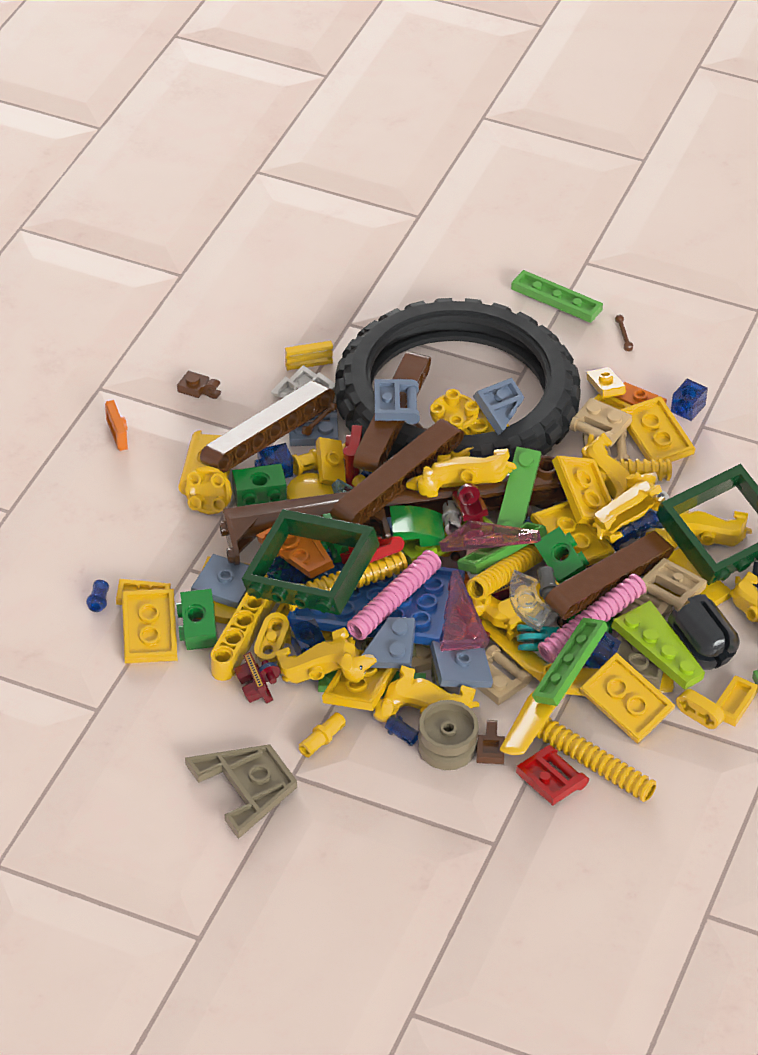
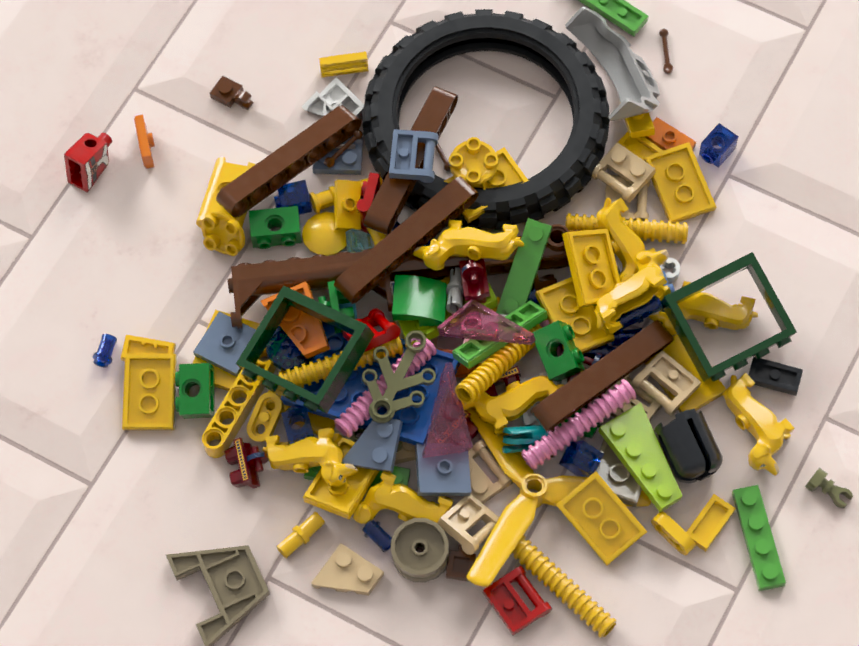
camera: 10 degrees right, 20 degrees up
sand blue wing [473,378,525,435] -> none
clear tile [509,570,551,632] -> none
bright green plate [532,617,608,706] -> none
dark grey pin [537,566,557,600] -> none
none -> red torso [64,132,113,193]
none -> tan wing [311,543,384,596]
none -> olive plant [362,330,436,423]
none -> tan plate [437,494,499,555]
none -> light grey windscreen [565,6,660,121]

